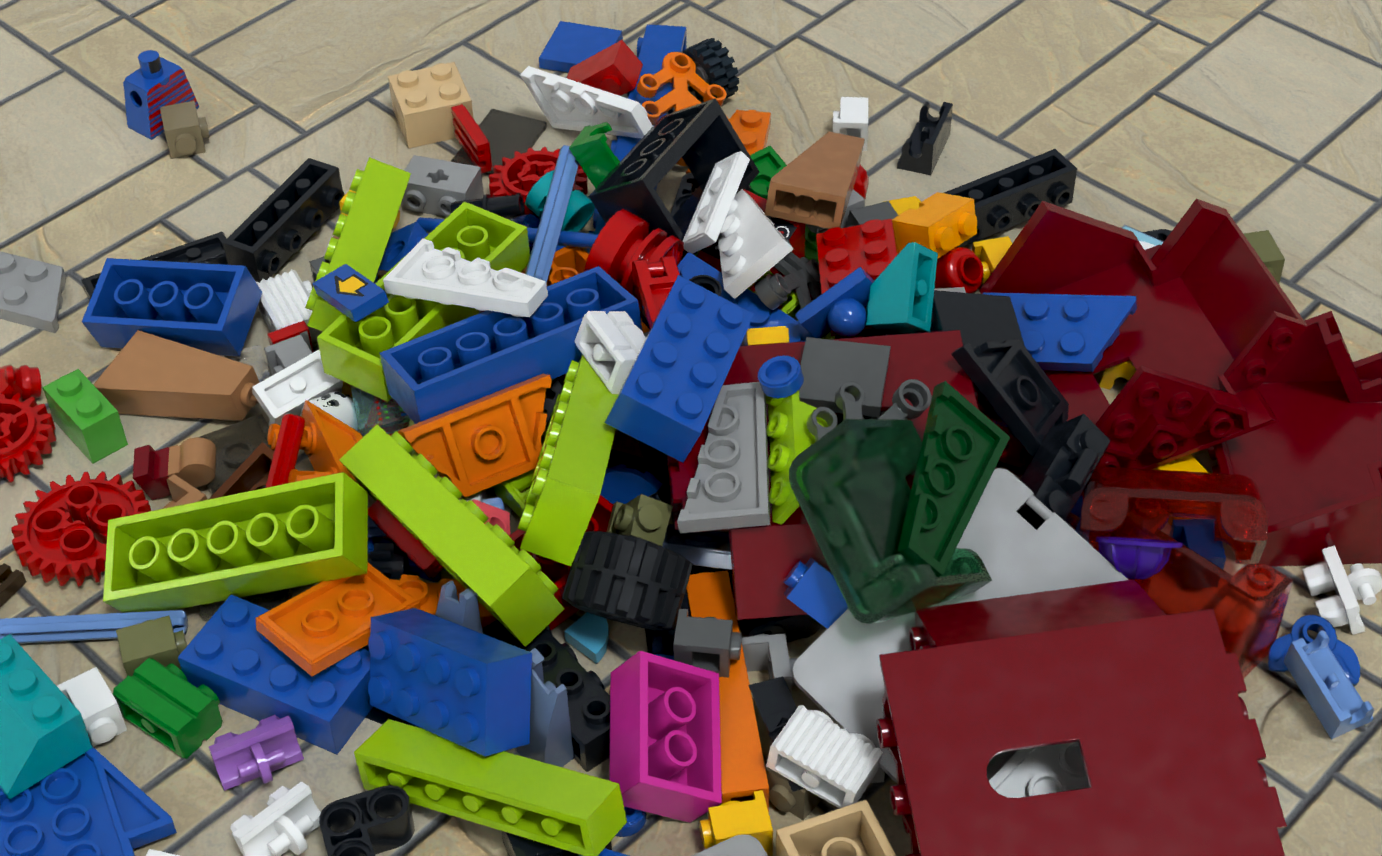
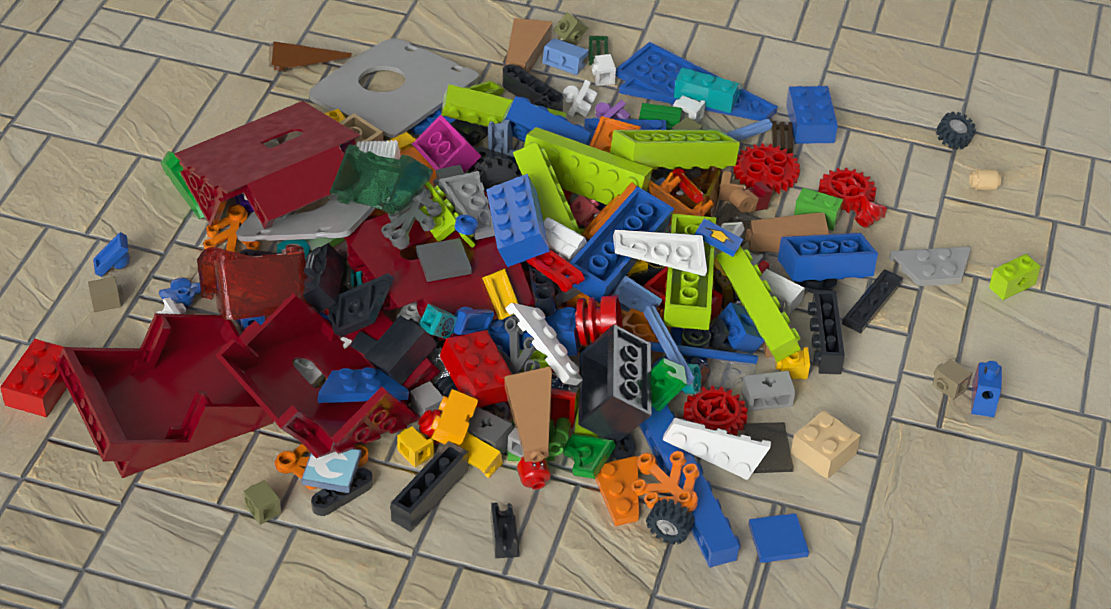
camera: 150 degrees right, 0 degrees up
black axle [450,193,525,218] -> none
red tile [451,104,493,174] -> none
red brick [567,40,643,96] -> none
white tile [683,151,750,254] -> none
white brick [833,97,868,151] -> none
dark green wing [898,381,1010,580] -> none
dark purple piece [1096,537,1183,579] -> none
medium blue hinge [1283,630,1375,739] -> none

